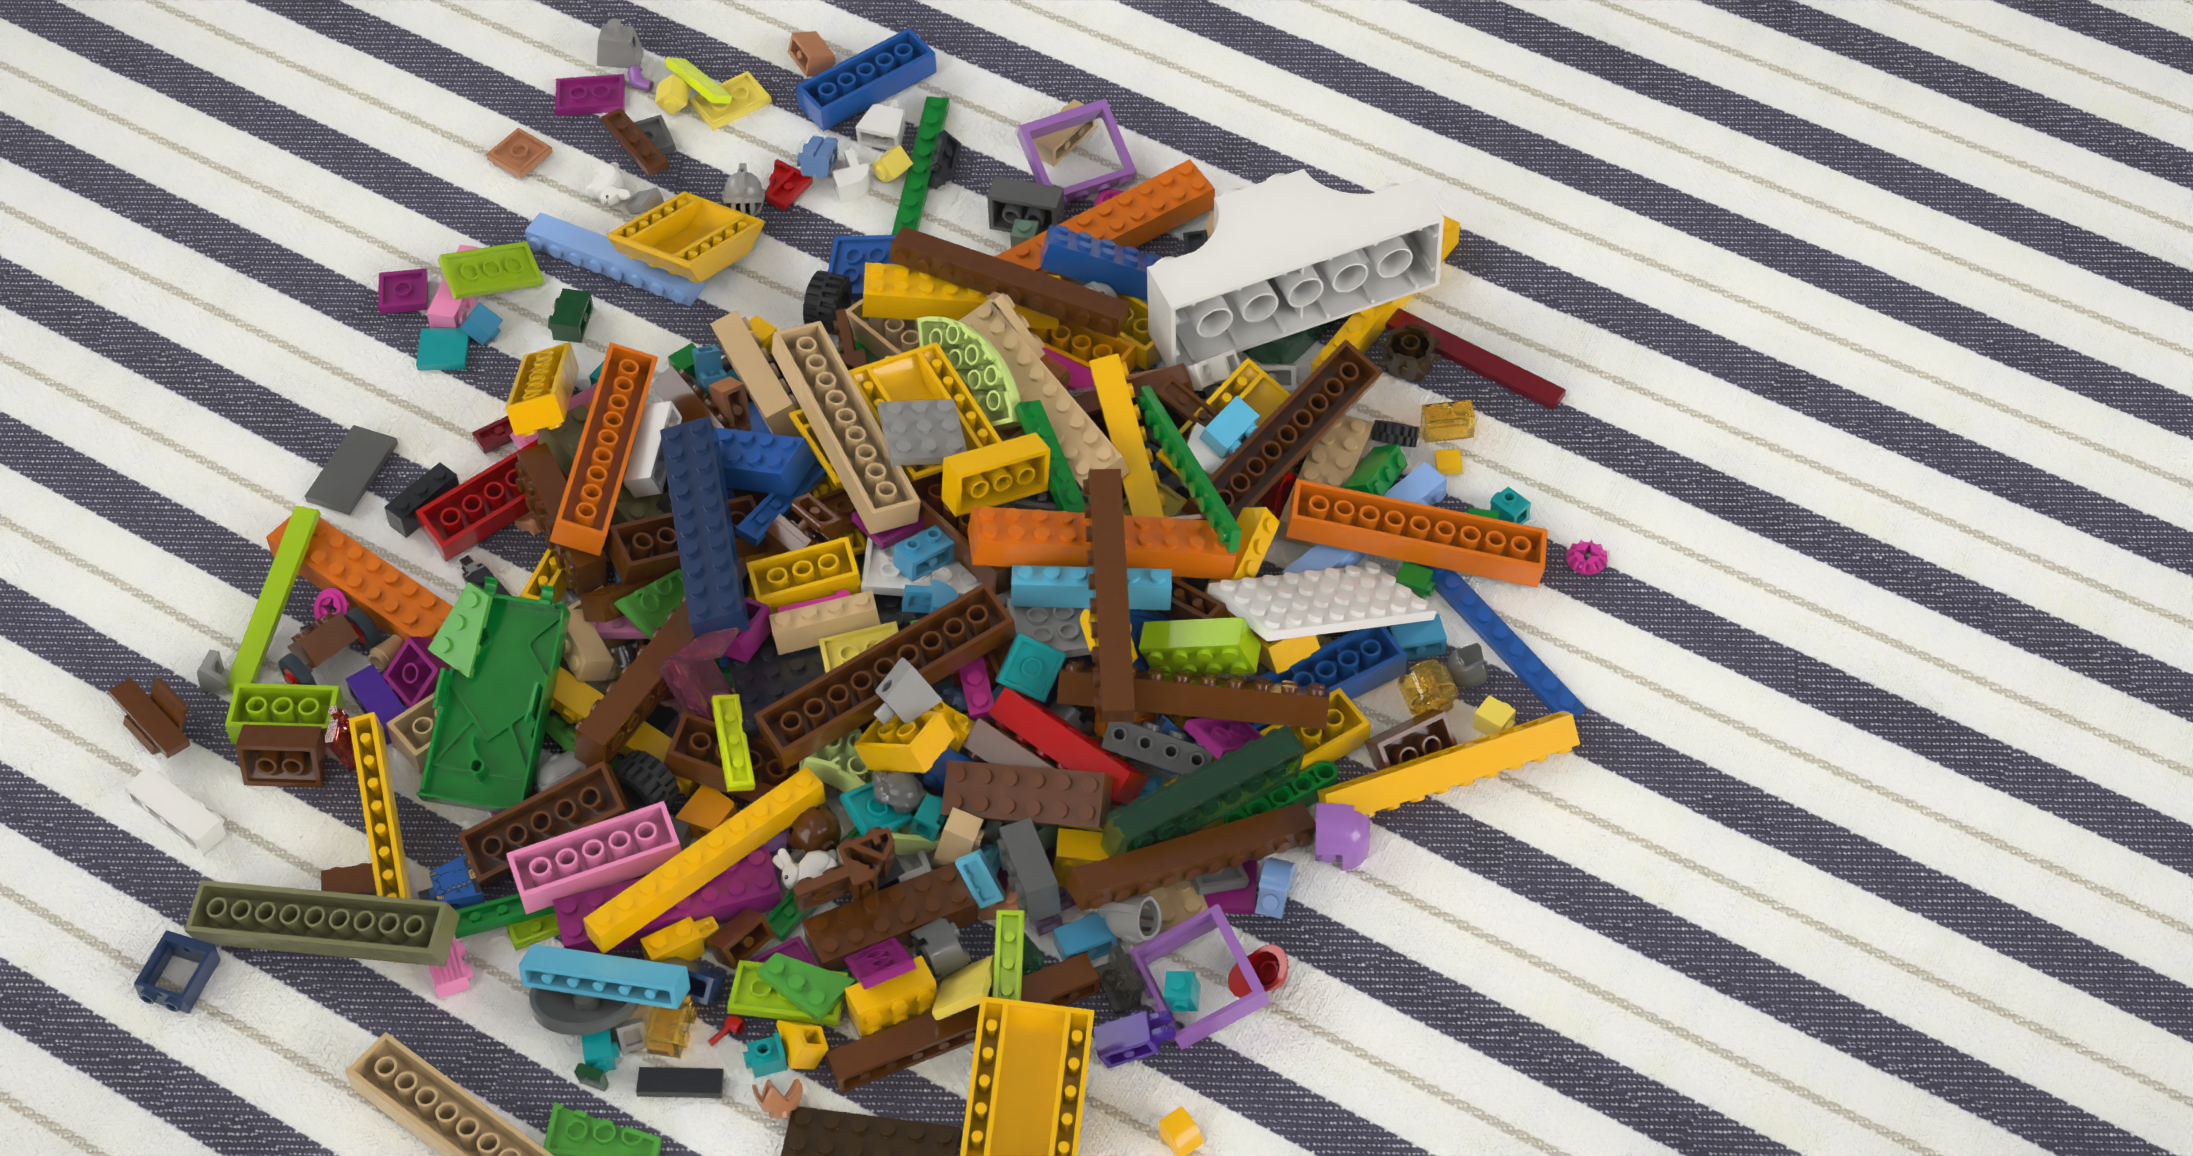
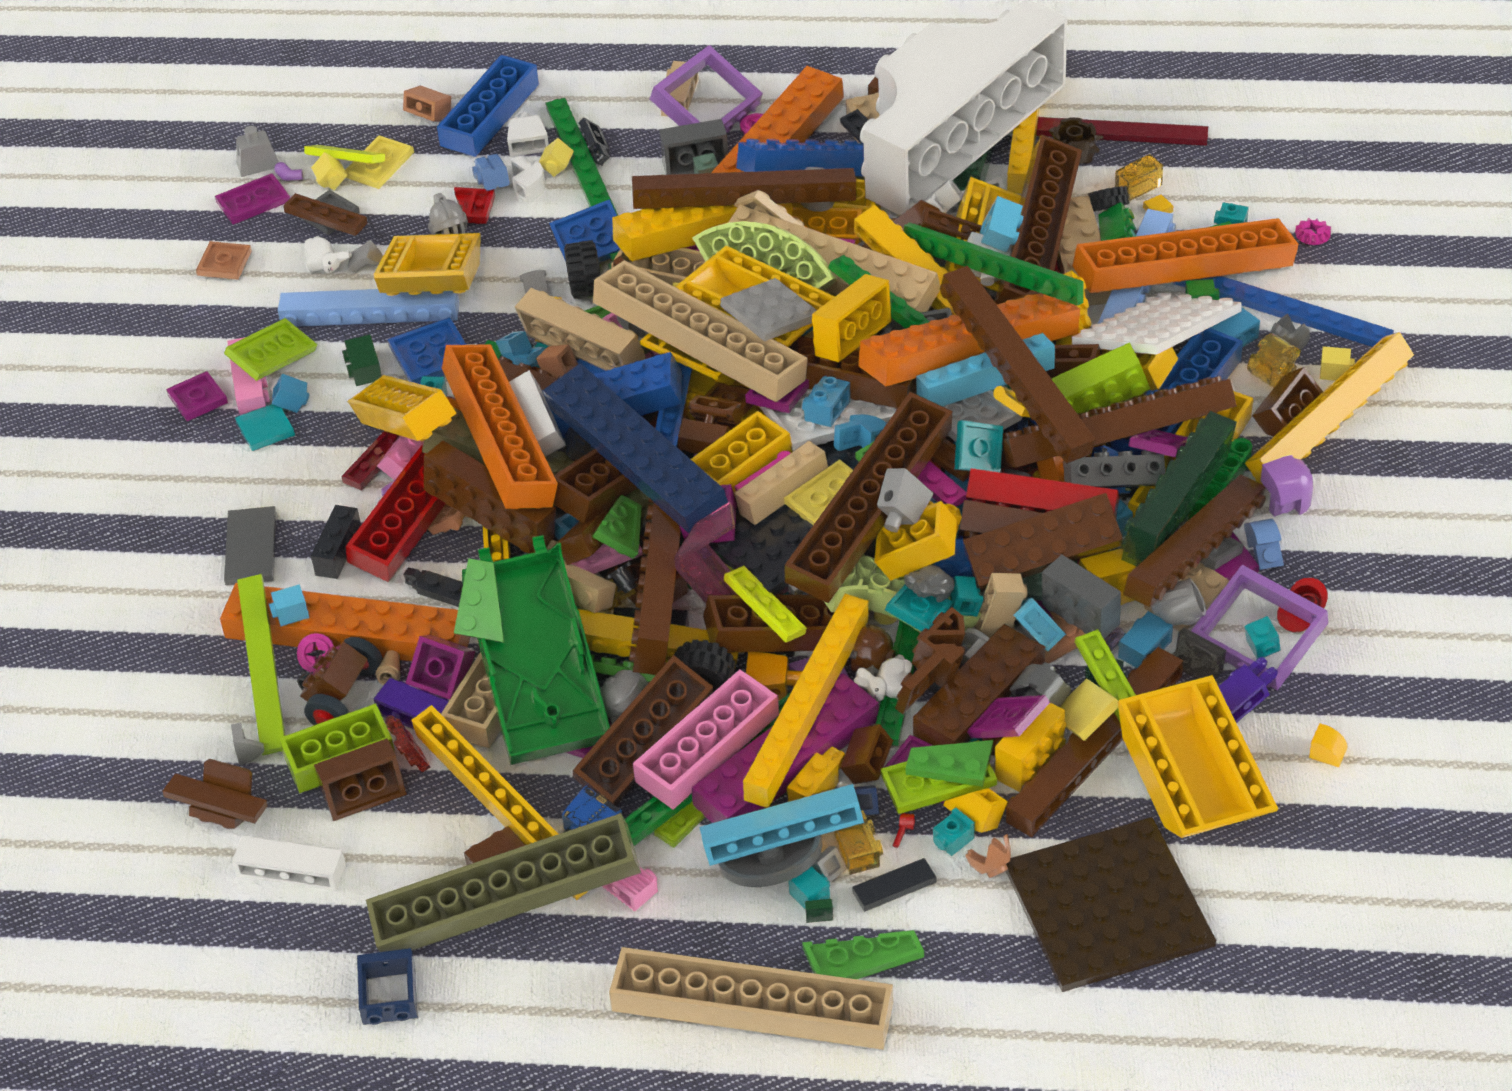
camera: 25 degrees left, 5 degrees down
none -> medium azure brick [269,584,309,626]
none -> blue plate [387,317,466,384]
none -> light grey tile [519,270,550,296]

